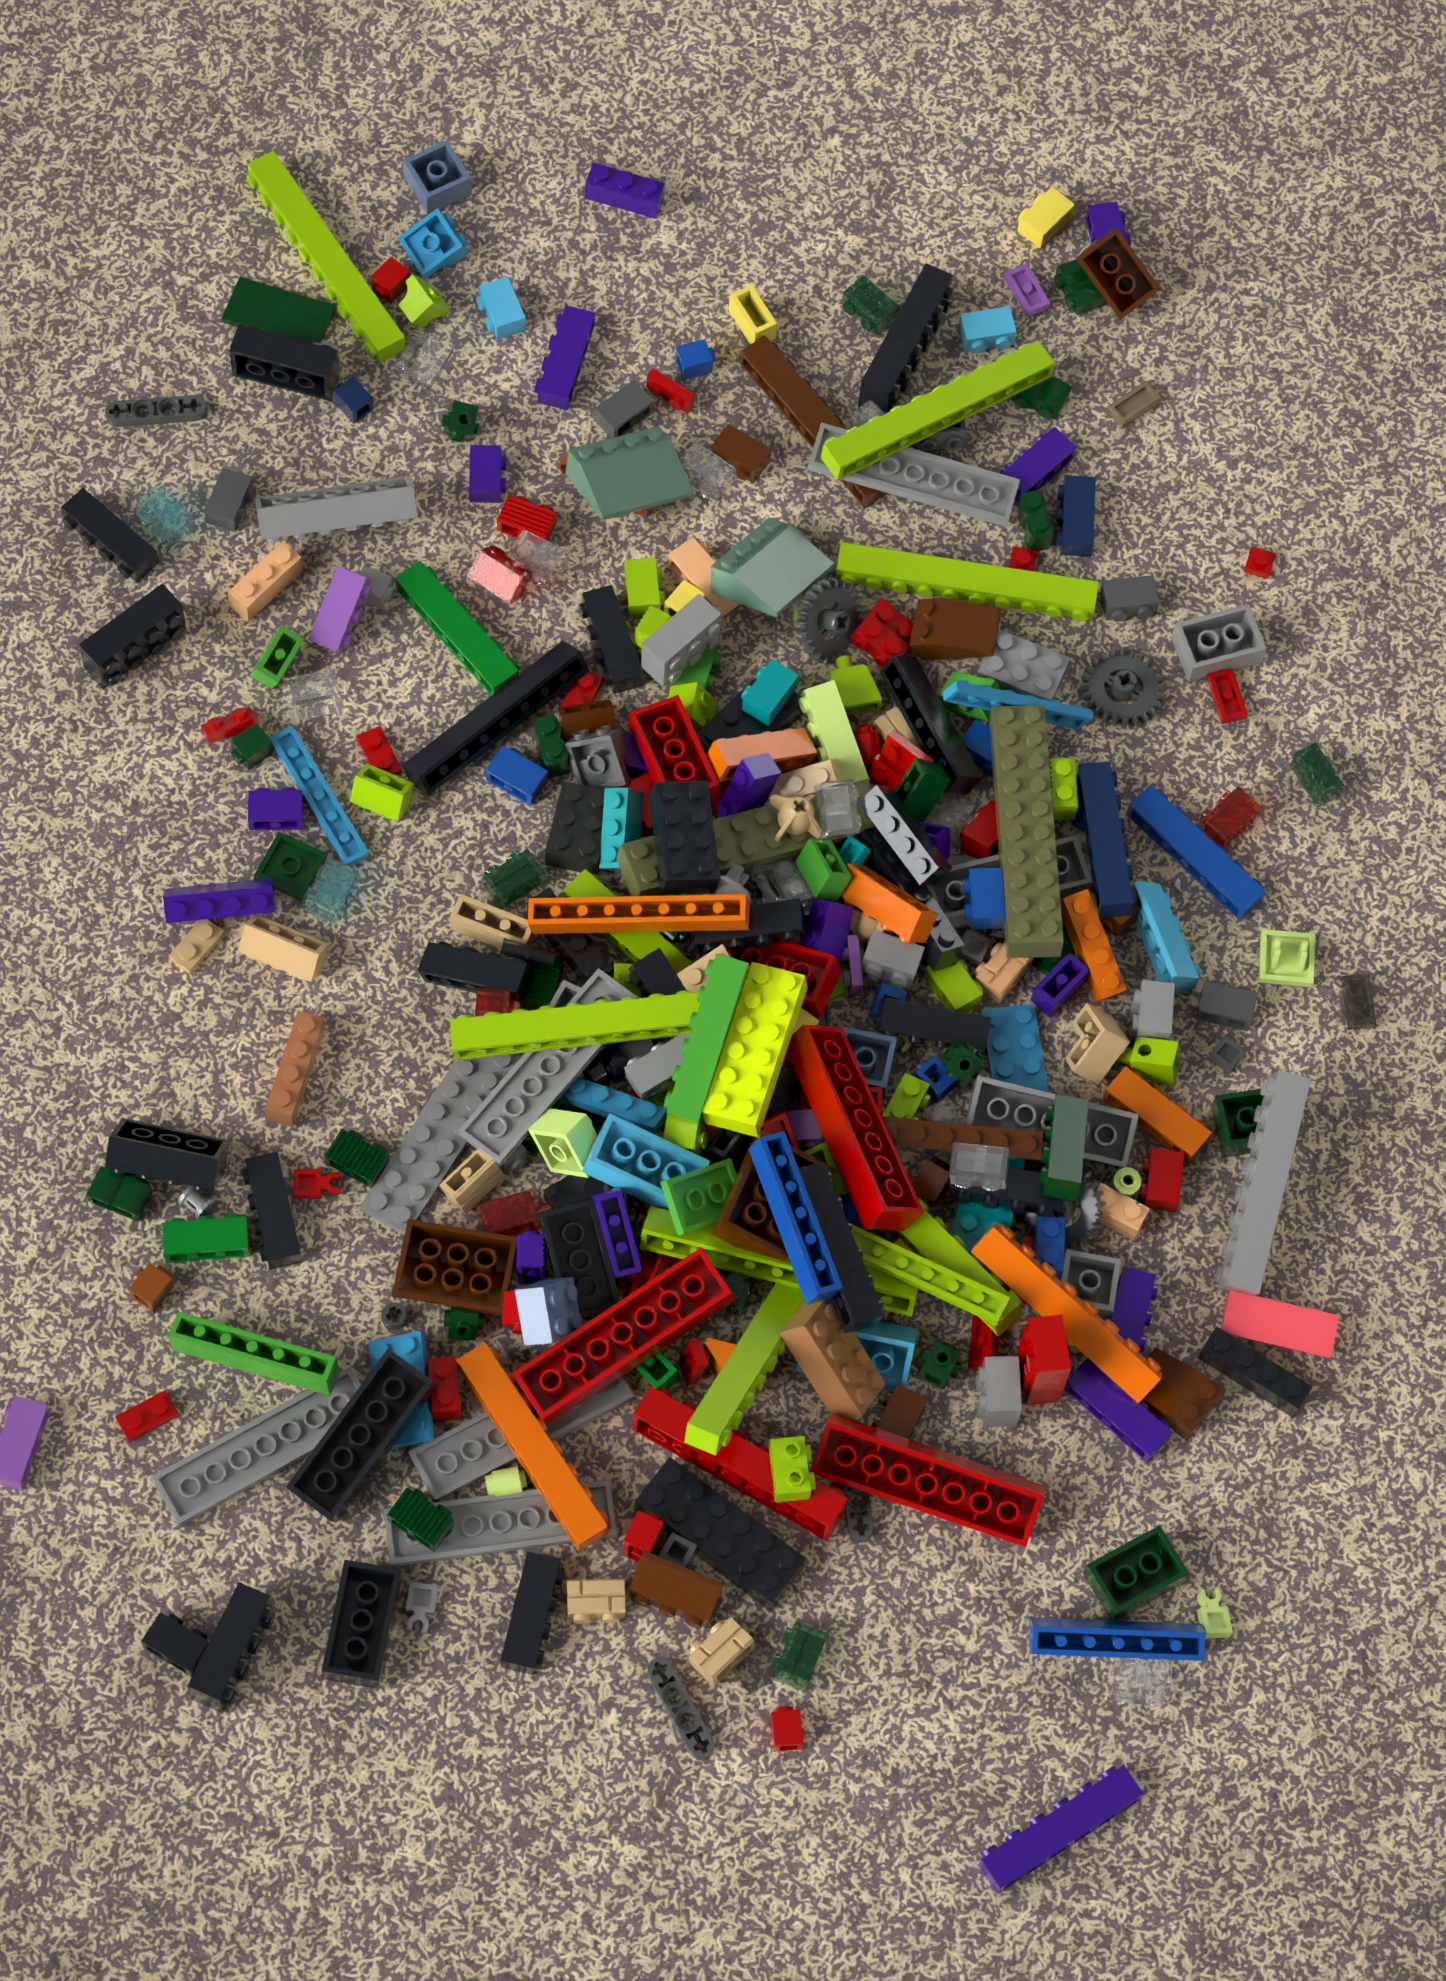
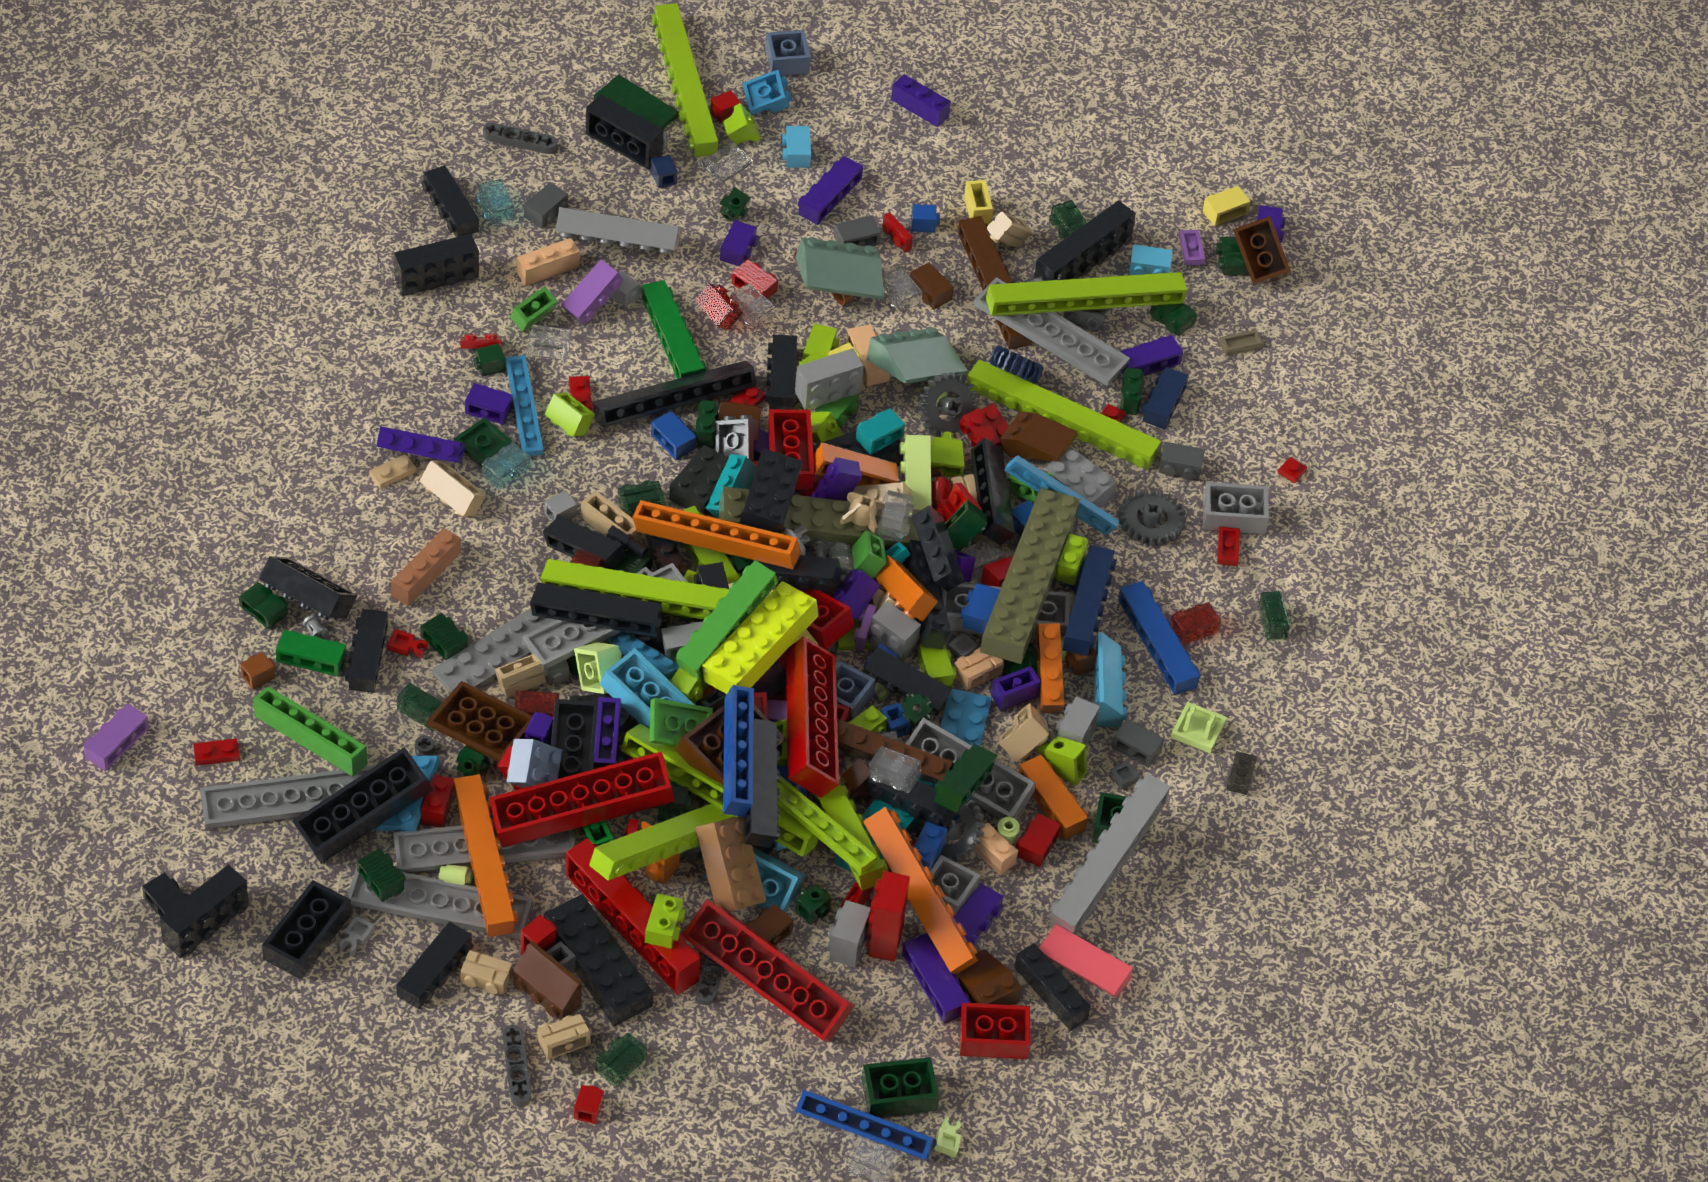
camera: 20 degrees right, 15 degrees down
none -> clear green brick [397,683,443,731]
none -> black brick [530,582,663,637]
none -> light grey brick [544,490,578,522]
none -> red brick [959,1003,1030,1059]
none -> tan brick [987,212,1032,248]
none -> dark blue gear [989,346,1044,383]

